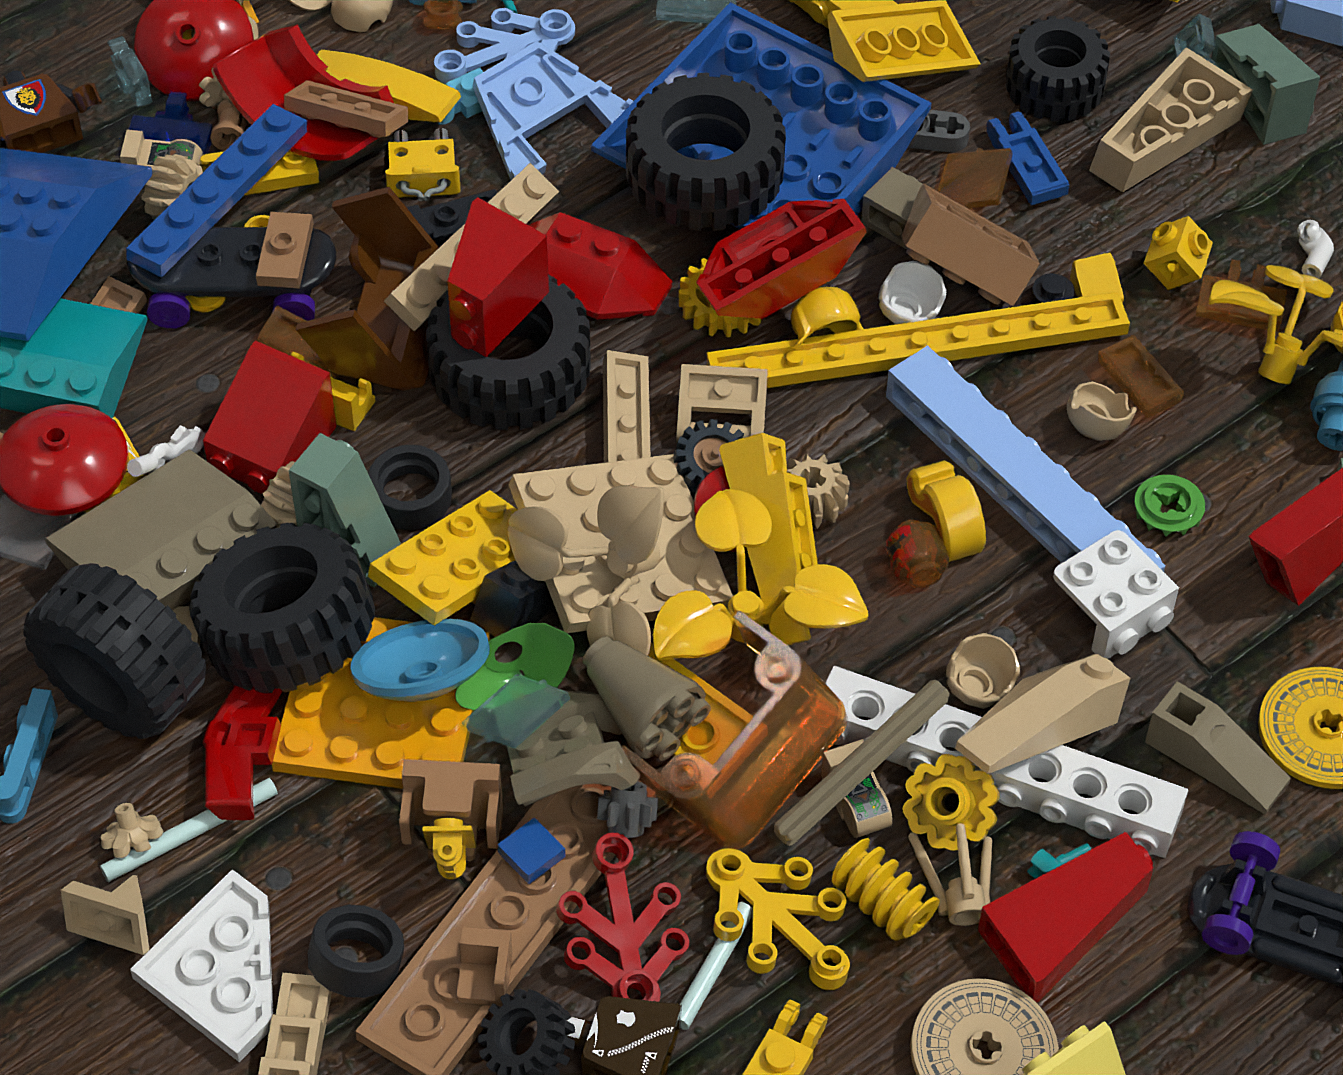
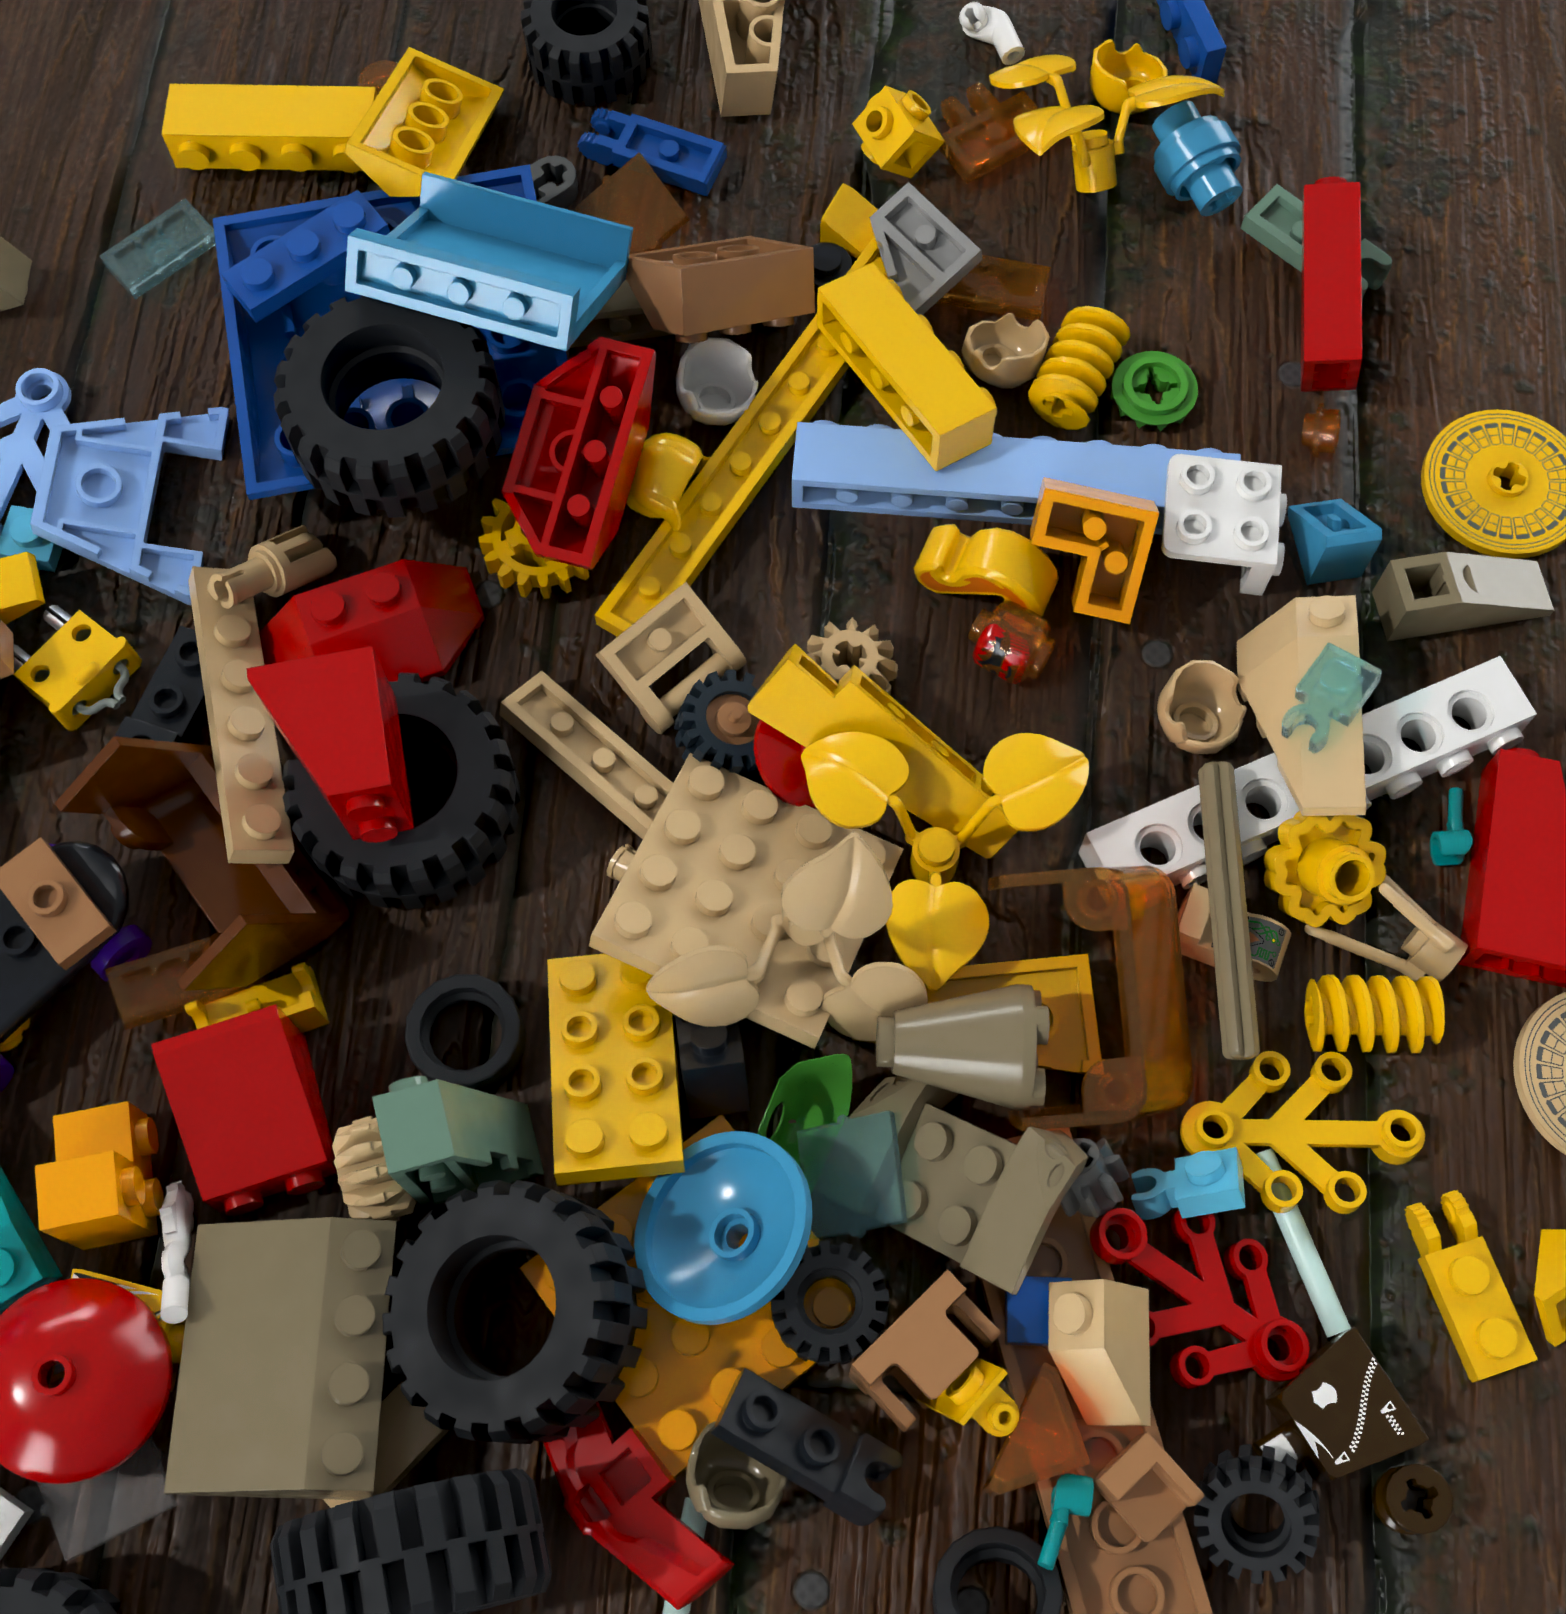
camera: 45 degrees left, 15 degrees up
none -> light orange brick [35,1101,164,1250]
none -> tan arm [209,525,337,609]
none -> blue plate [221,189,390,323]
none -> dark azure panel [345,172,633,351]
none -> dark tan hair [686,1421,787,1530]
none -> black plate [711,1368,903,1526]
none -> black tyre [771,1240,889,1366]
none -> yellow brick [817,262,997,471]
none -> light grey wing [869,182,982,315]
none -> clear orange slope [982,1362,1091,1497]
none -> yellow piece [1028,306,1130,430]
none -> light orange brick [1030,477,1159,624]
none -> teal hand [1037,1473,1094,1570]
none -> tan slope [1048,1279,1151,1426]
none -> medium azure plate [1131,1147,1245,1220]
none -> clear light blue plate [1281,642,1382,754]
none -> dark azure slope [1288,499,1382,585]
none -> clear orange plate [1302,403,1341,458]

